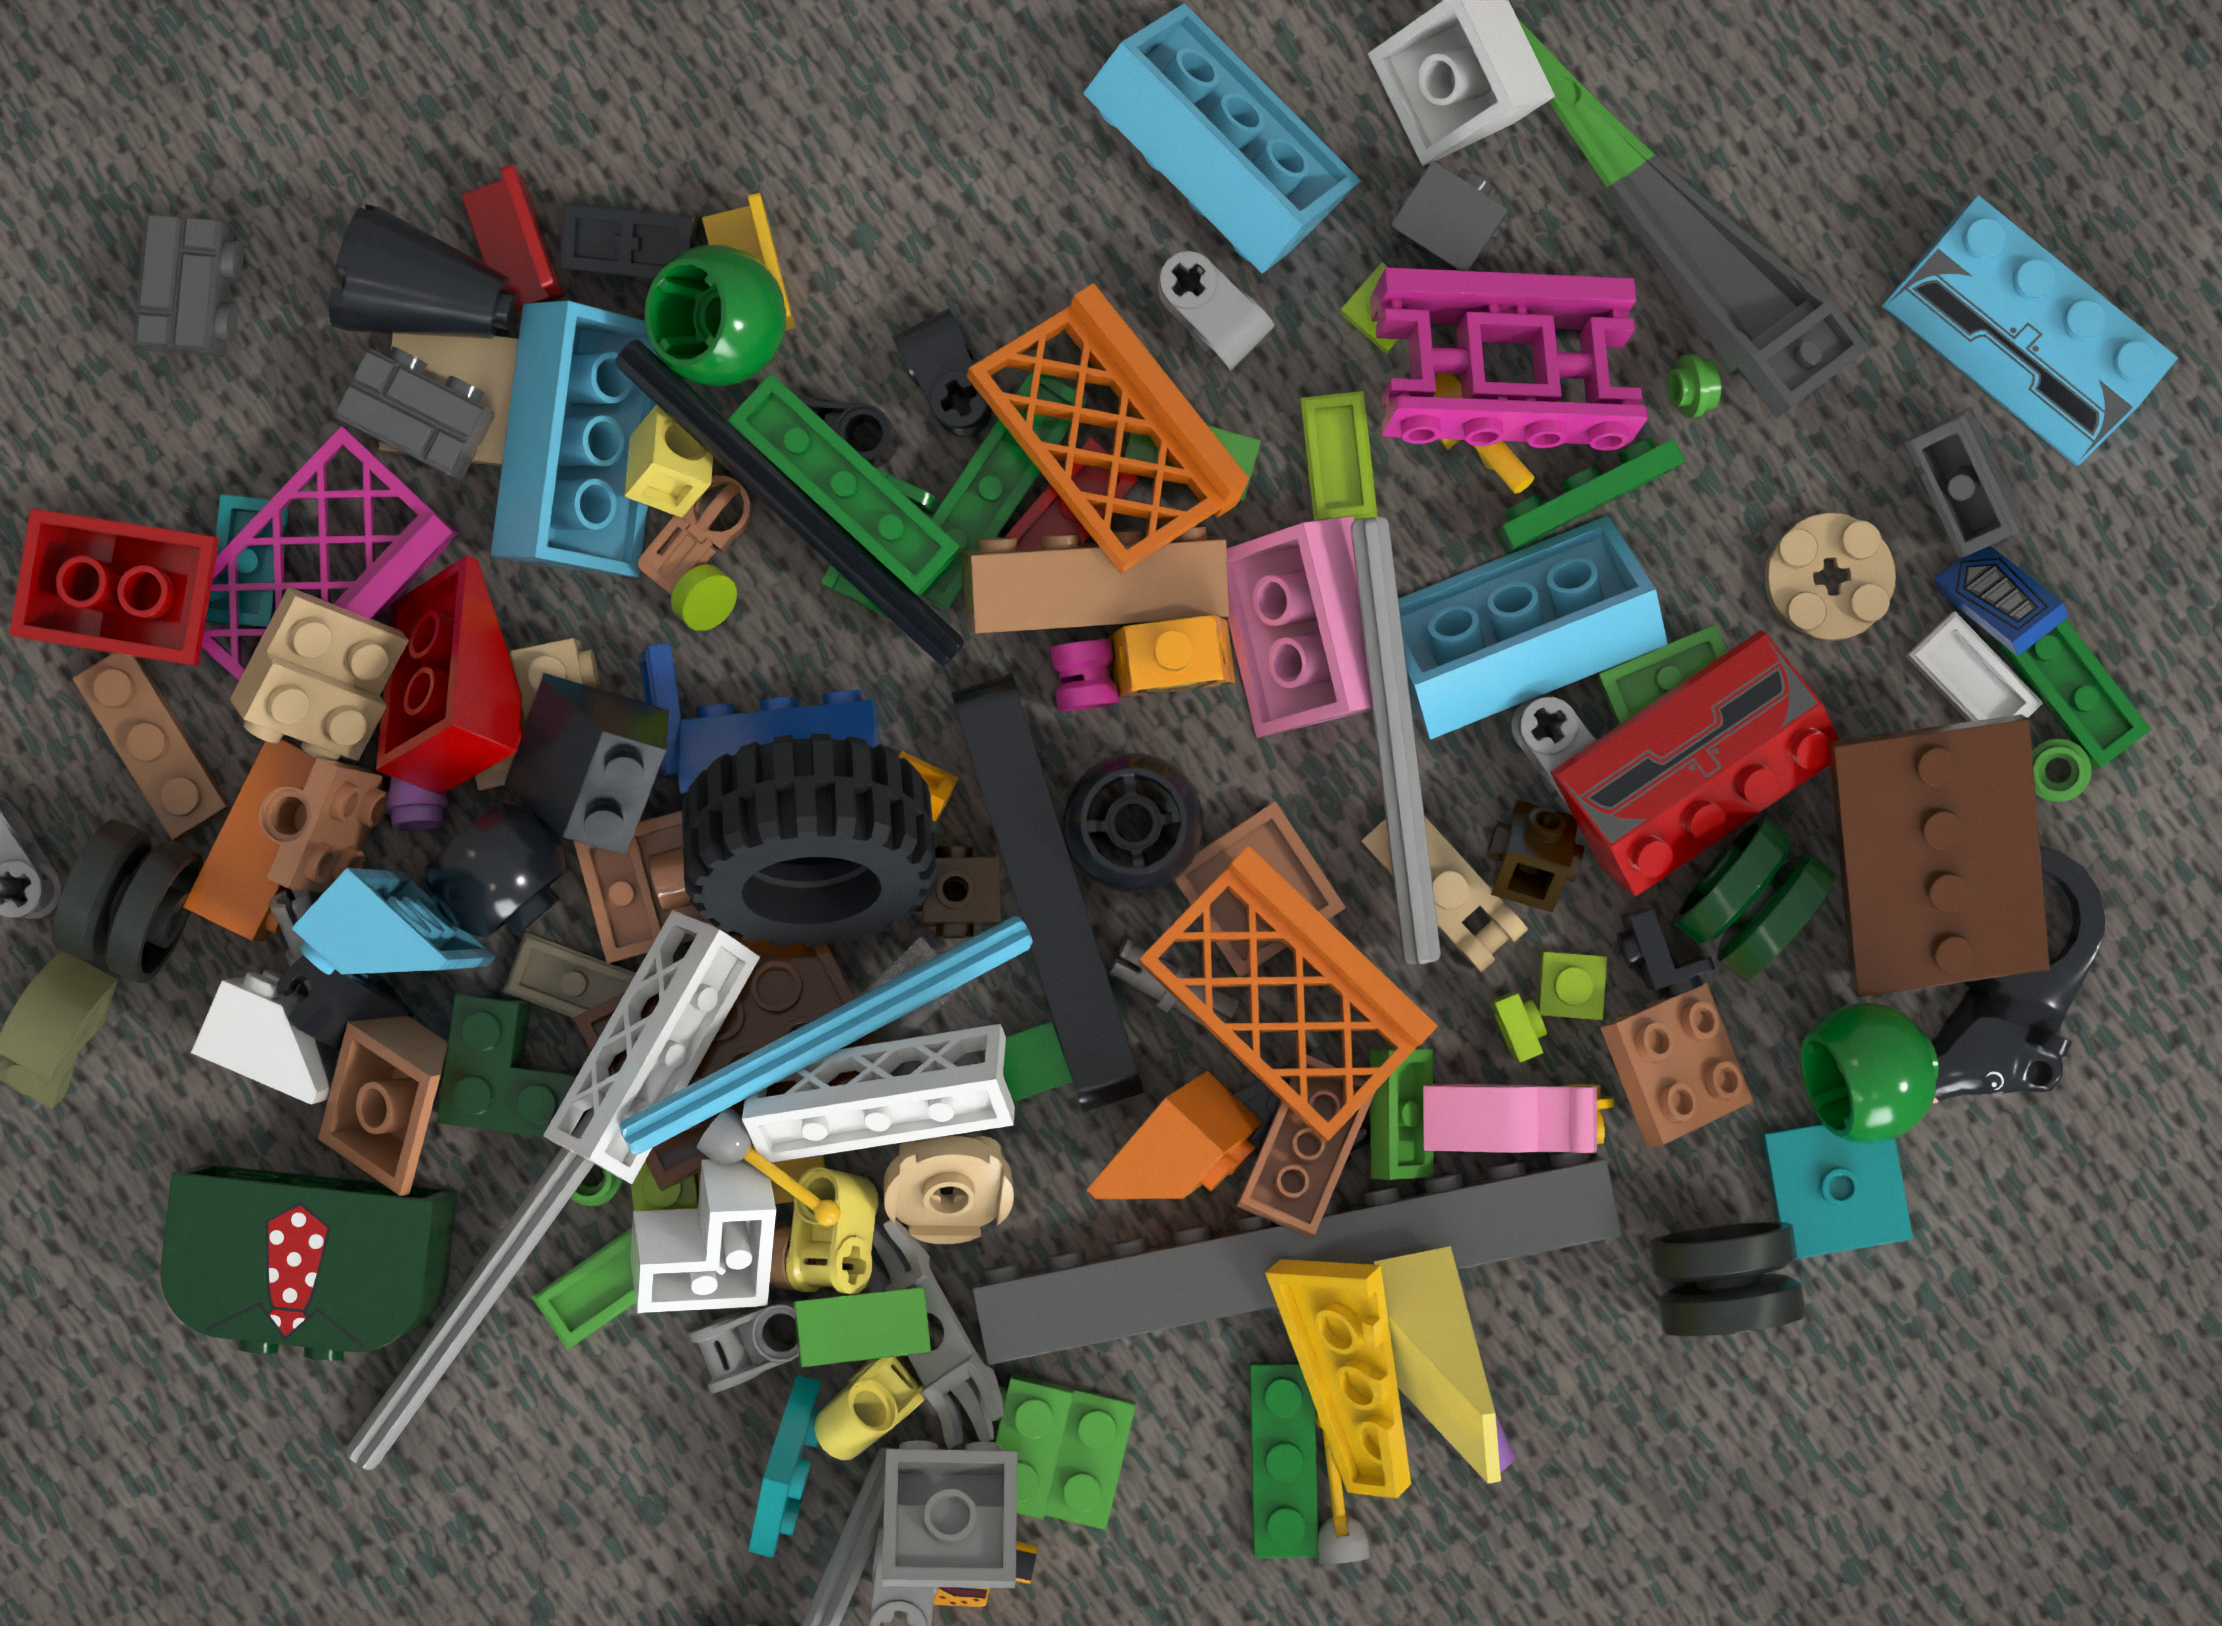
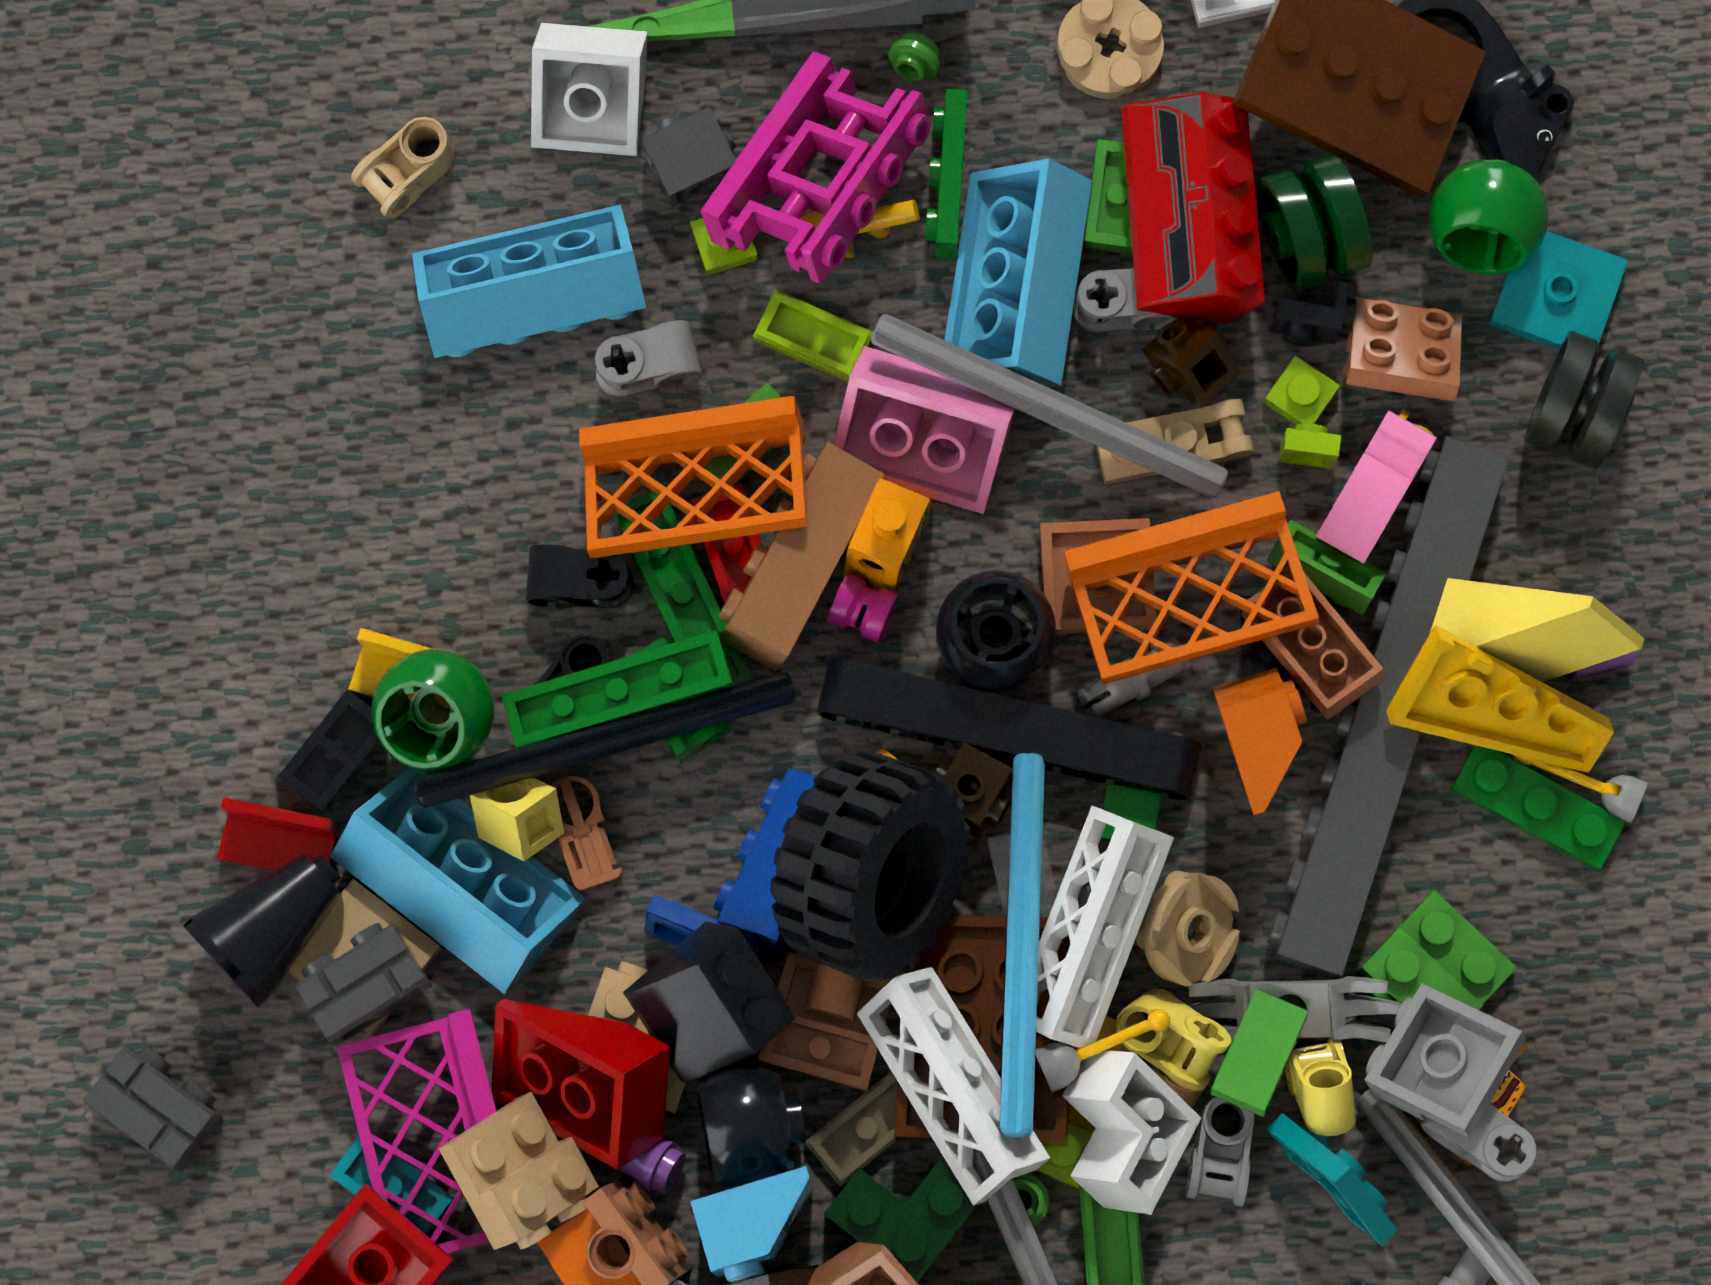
camera: 60 degrees left, 10 degrees down
lime tile [671,564,737,631] -> none

